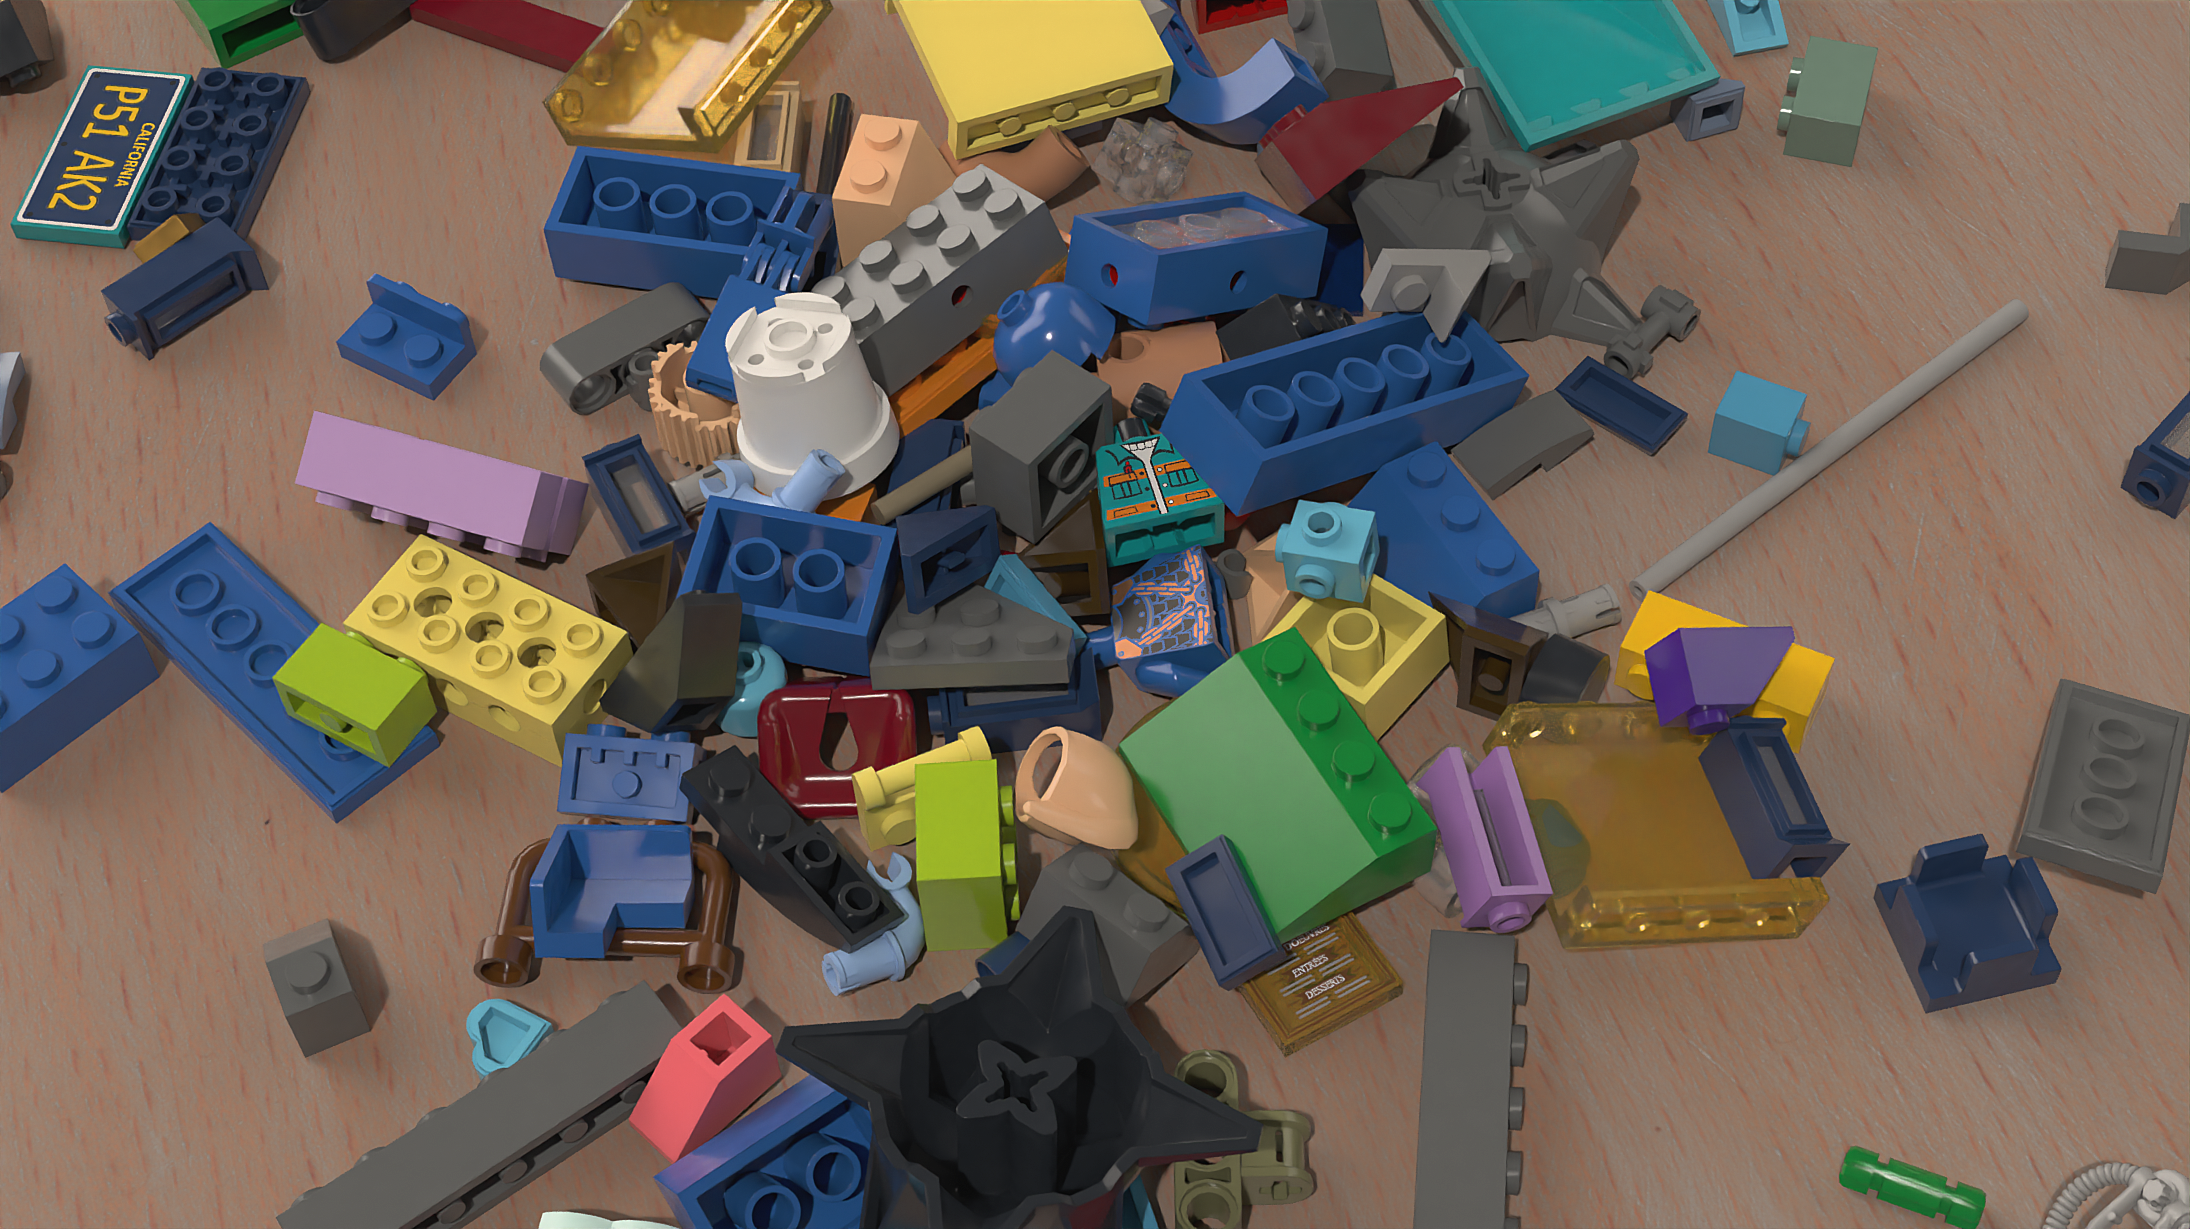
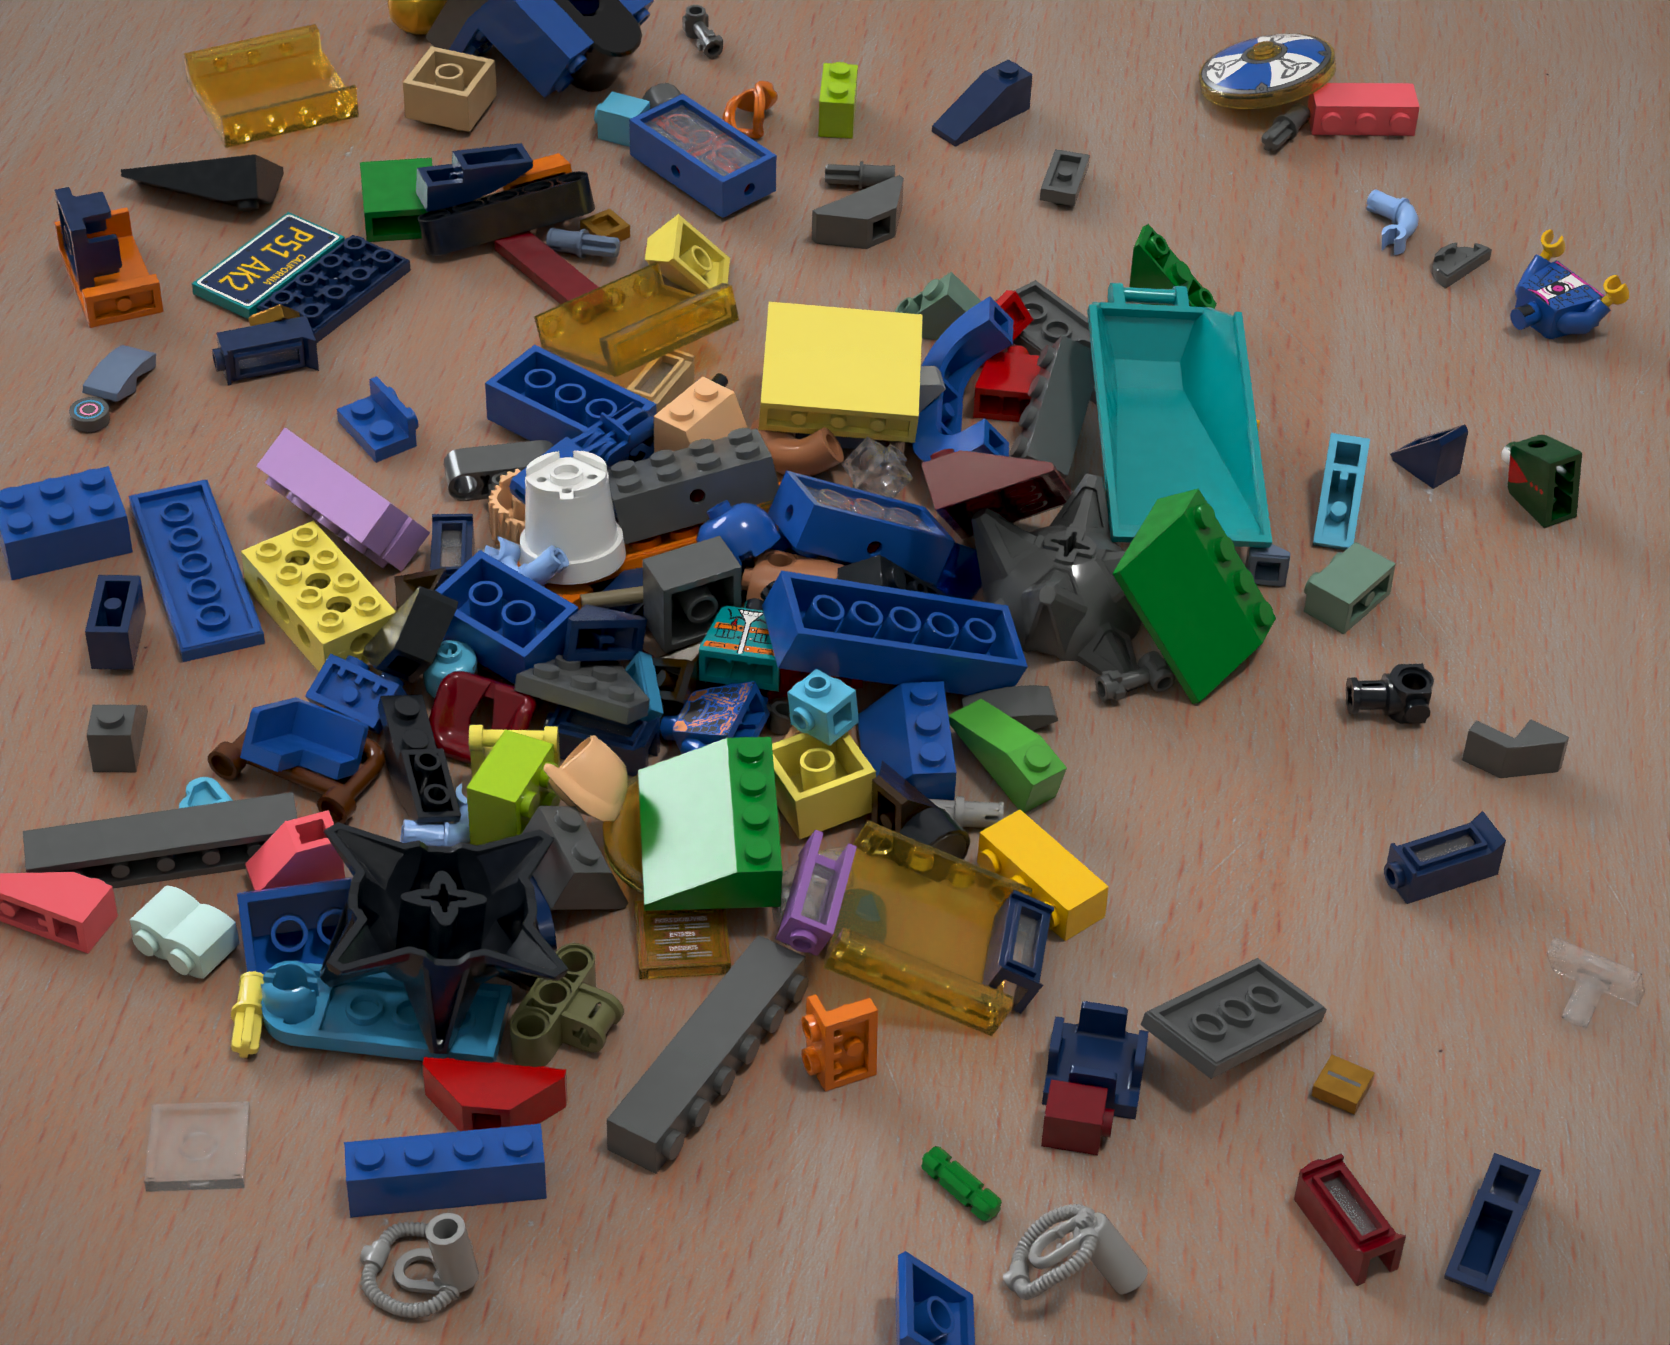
camera: 20 degrees right, 10 degrees down
lime brick [272,623,437,767] -> none
dark blue tile [1165,834,1287,991] -> none
light grey slope [1361,248,1492,343] -> none
dark blue tile [1554,356,1688,455] -> none
light grey piece [1629,299,2029,602] -> none
dark purple slope [1644,626,1795,735] -> none
dark azure brick [1708,371,1811,476] -> none
none -> dark blue brick [85,575,146,670]
none -> orange bracket [801,994,878,1092]
none -> bright green slope [948,698,1067,813]
none -> dark red brick [1041,1079,1115,1156]
none -> green slope [1112,488,1276,704]
none -> black connector [1345,663,1434,724]

